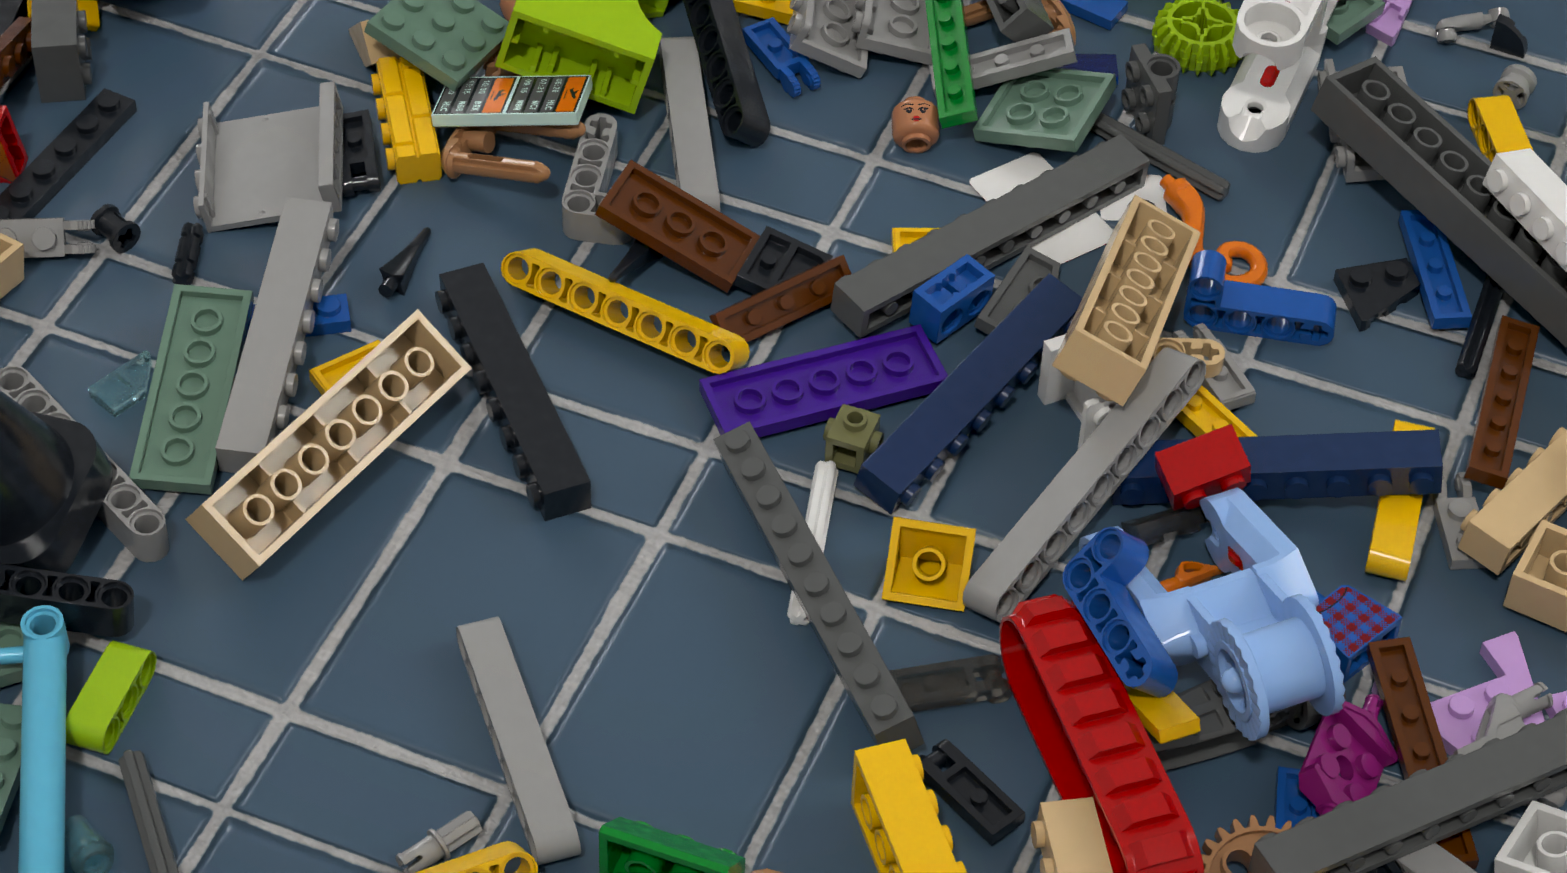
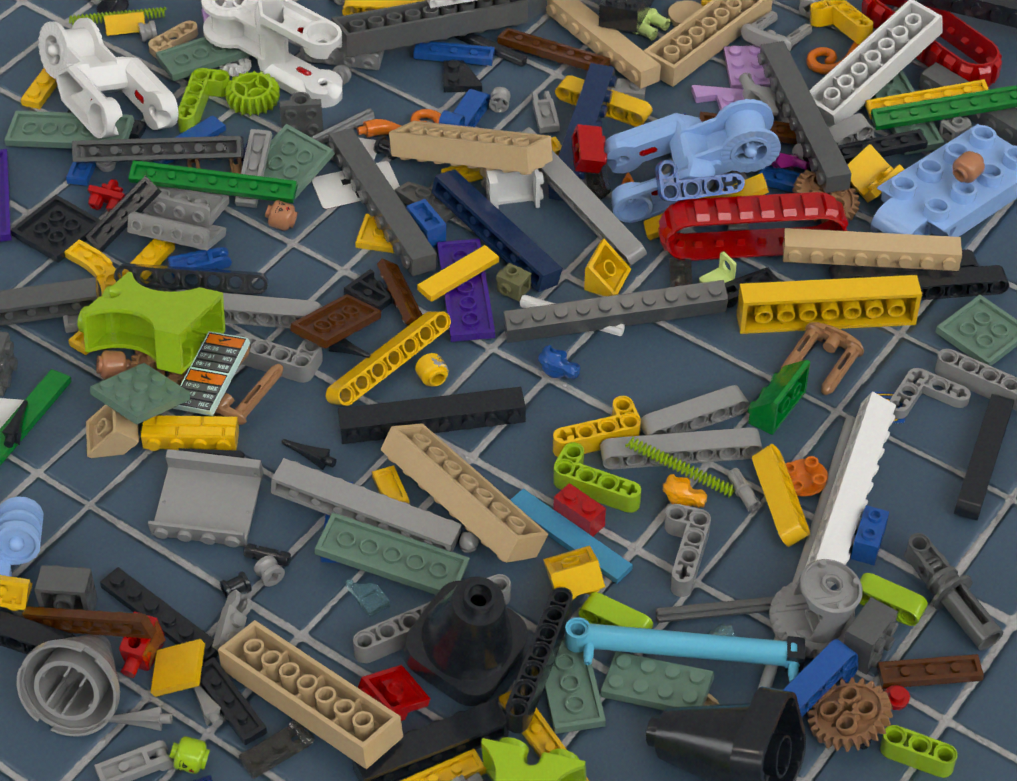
camera: 75 degrees left, 0 degrees up
none -> light grey wheel [254,555,285,587]
none -> light grey plate [333,65,351,85]
none -> yellow head [415,353,449,387]
none -> yellow tile [417,245,499,302]
none -> light grey wheel [489,87,511,113]
none -> dark azure tile [510,488,633,584]
none -> light grey hinge [532,91,560,133]
none -> blue hair [538,345,580,379]
none -> yellow slope [543,545,605,600]
none -> yellow beam [553,396,641,457]
none -> lime beam [553,442,641,513]
none -> red brick [553,483,606,537]
none -> lime piece [625,436,736,498]
none -> light grey beam [640,385,750,435]
none -> light orange hair [663,474,707,508]
none -> light grey beam [664,504,711,597]
none -> yellowish green bracket [699,251,737,283]

